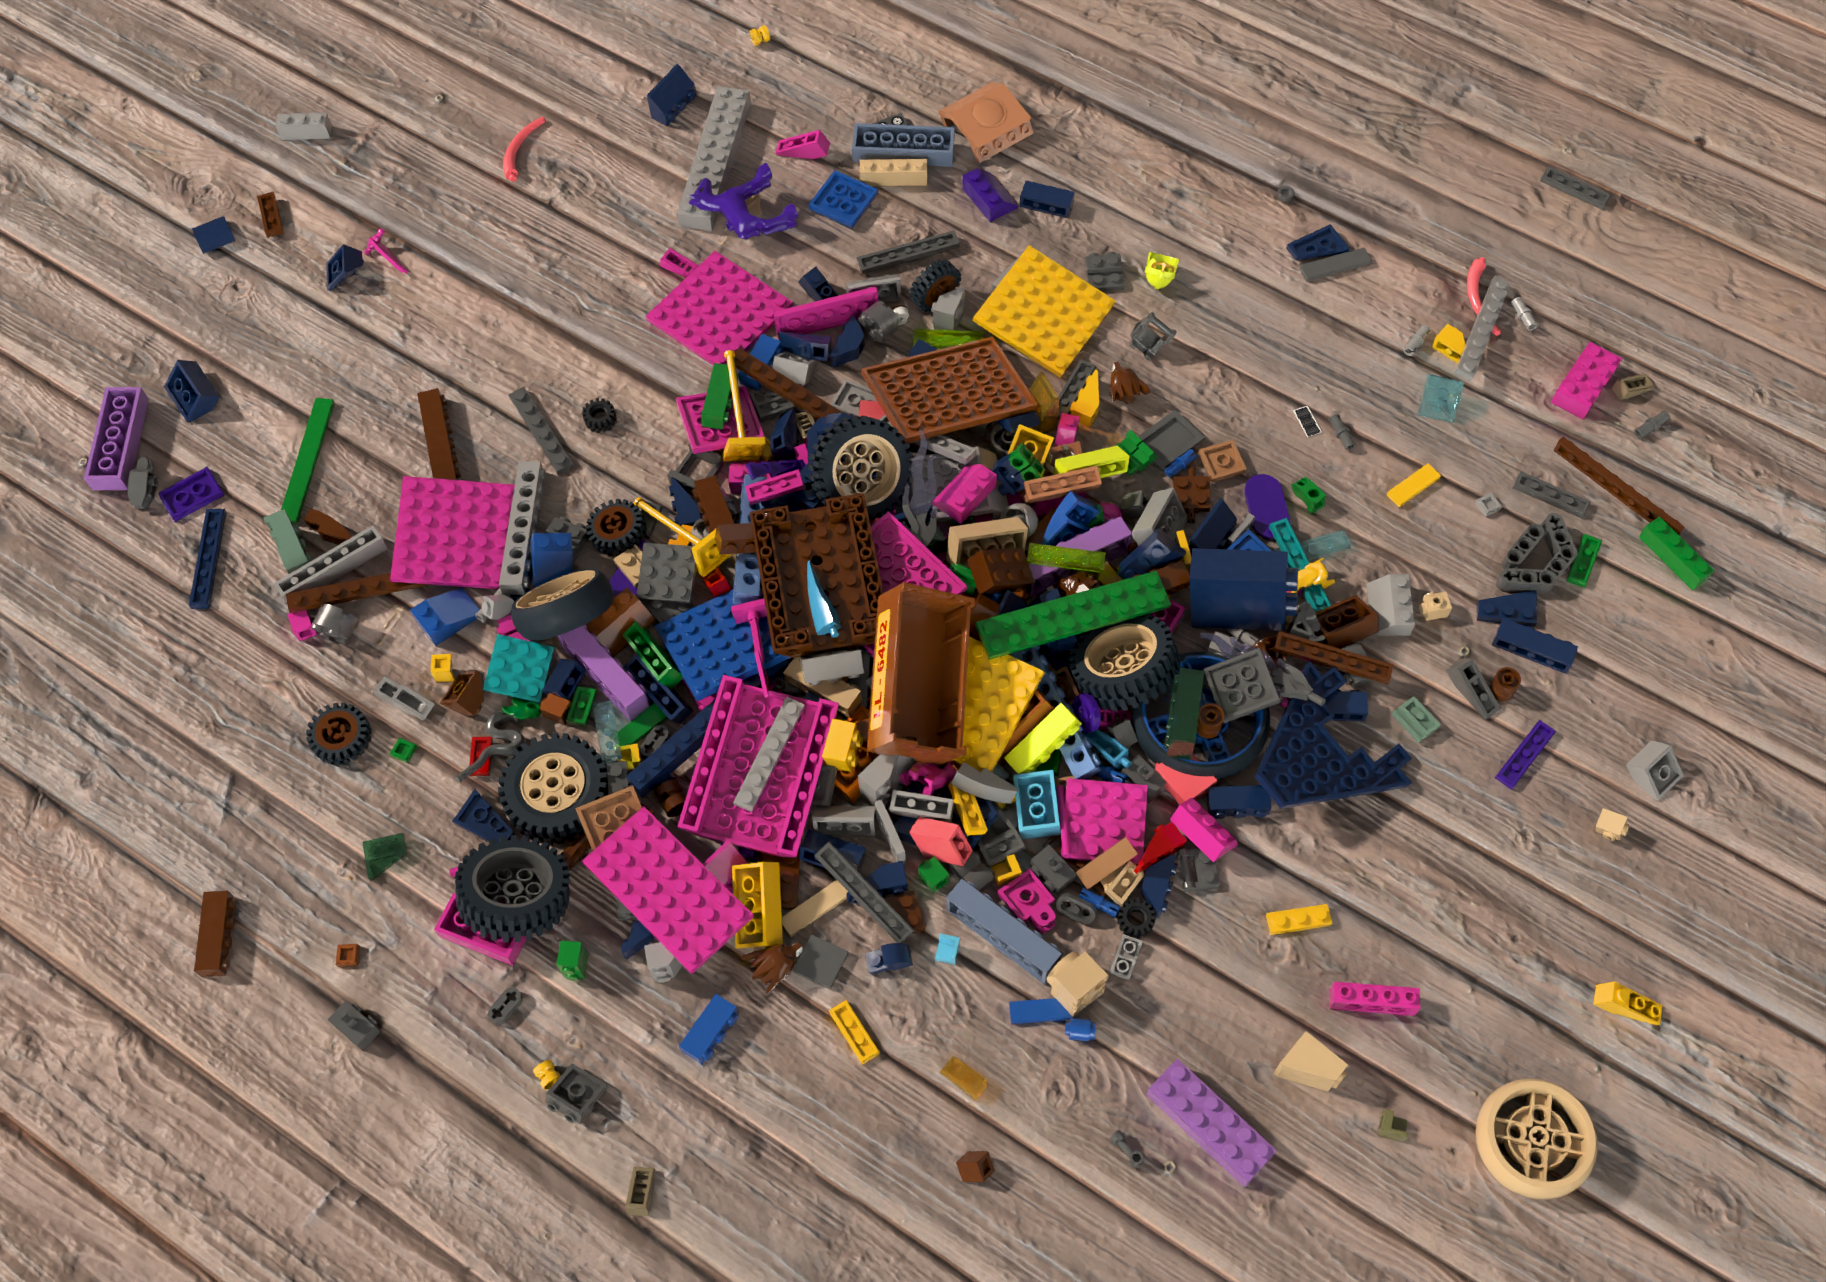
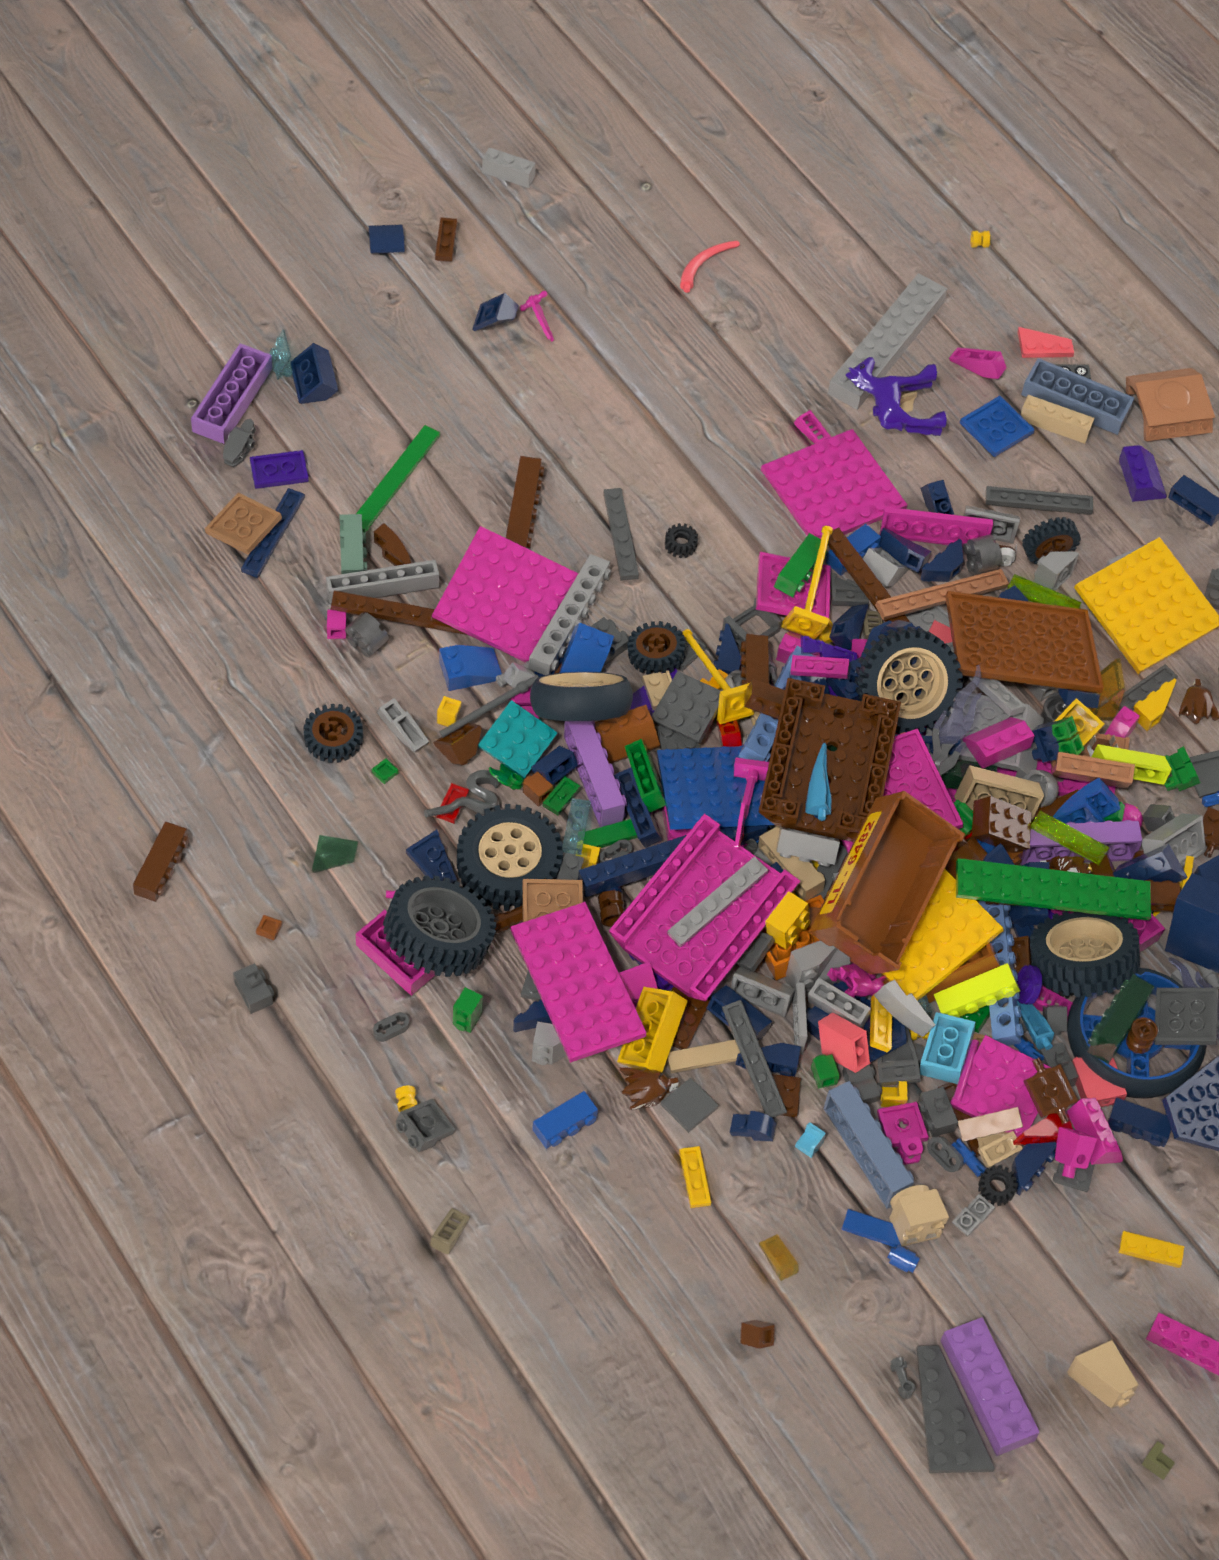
camera: 15 degrees right, 5 degrees down
dark blue slope [647,64,696,126] -> none
none -> medium nougat plate [205,493,282,555]
none -> clear light blue hinge [270,330,293,380]
none -> dark grey bar [439,675,538,738]
none -> nougat plate [875,569,1009,620]
none -> dark grey wing [916,1346,995,1473]
none -> coral wing [1017,327,1074,358]
none -> reddish brown plate [1023,1057,1078,1124]
none -> dark pink torso [1055,1127,1097,1178]

